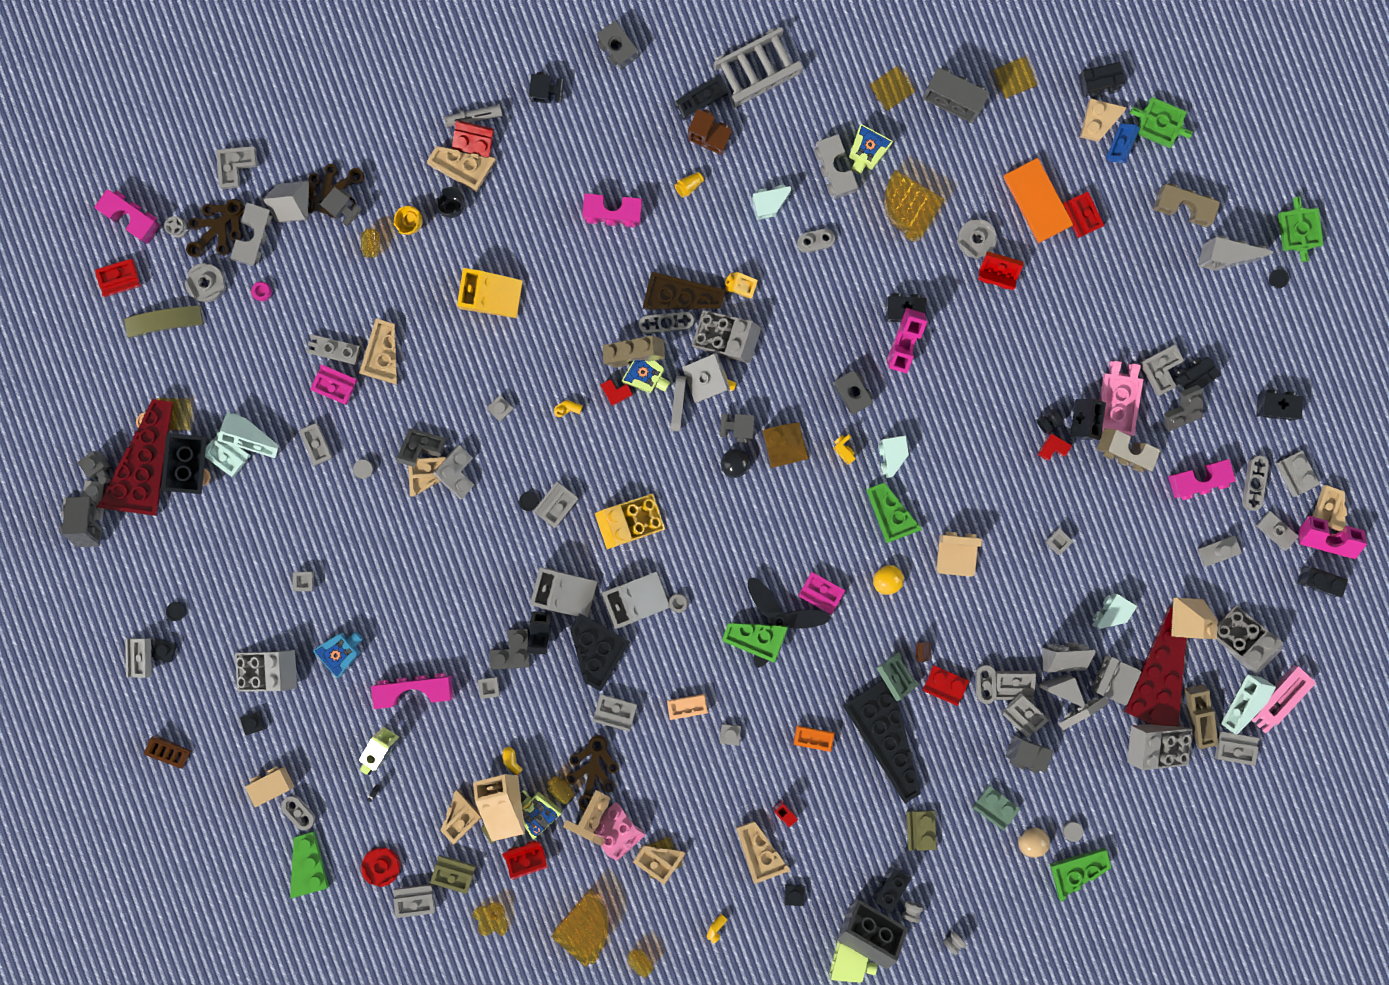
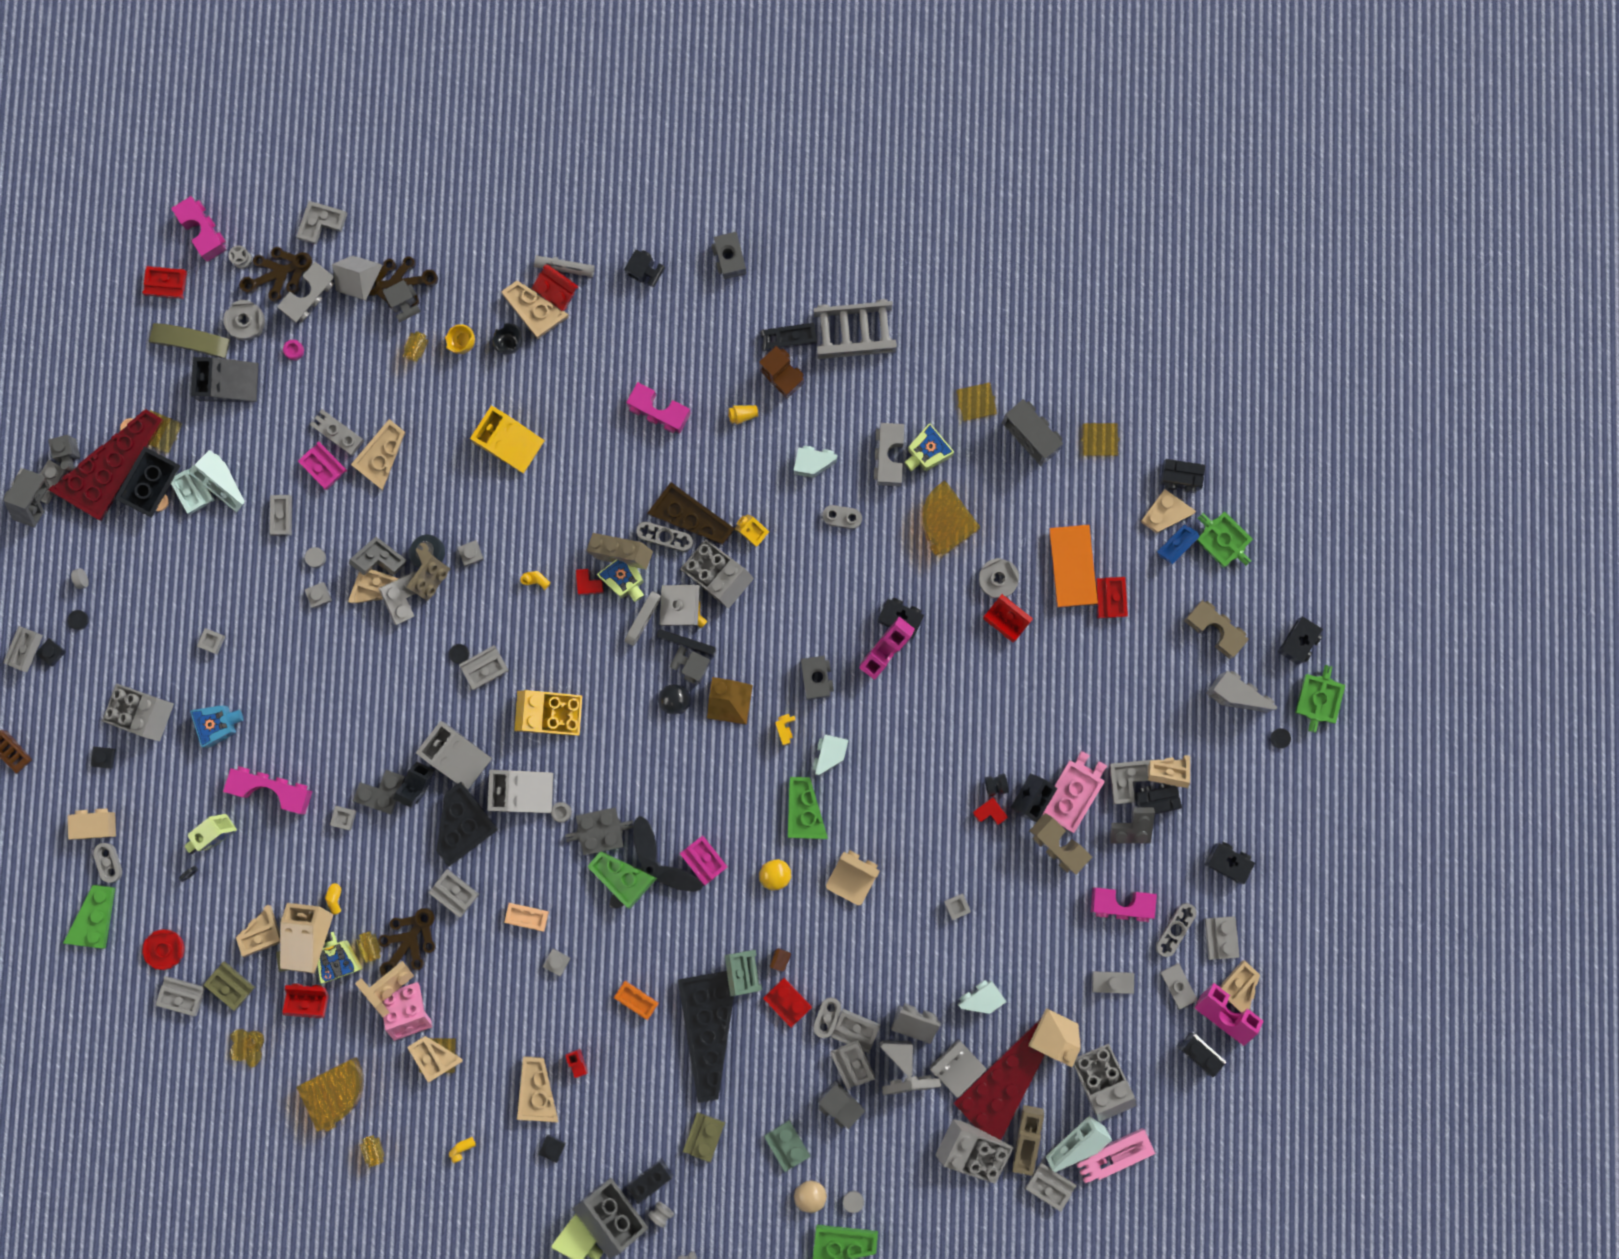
camera: 30 degrees right, 5 degrees down
none -> light grey tile [71,568,89,589]
none -> black slope [191,357,259,402]
none -> light grey plate [305,582,332,609]
none -> dark tan plate [407,534,450,601]
none -> dark grey plate [565,807,634,855]
none -> black tile [656,629,717,657]
none -> tan wing [1148,755,1190,788]
none -> black brick [1278,616,1323,665]

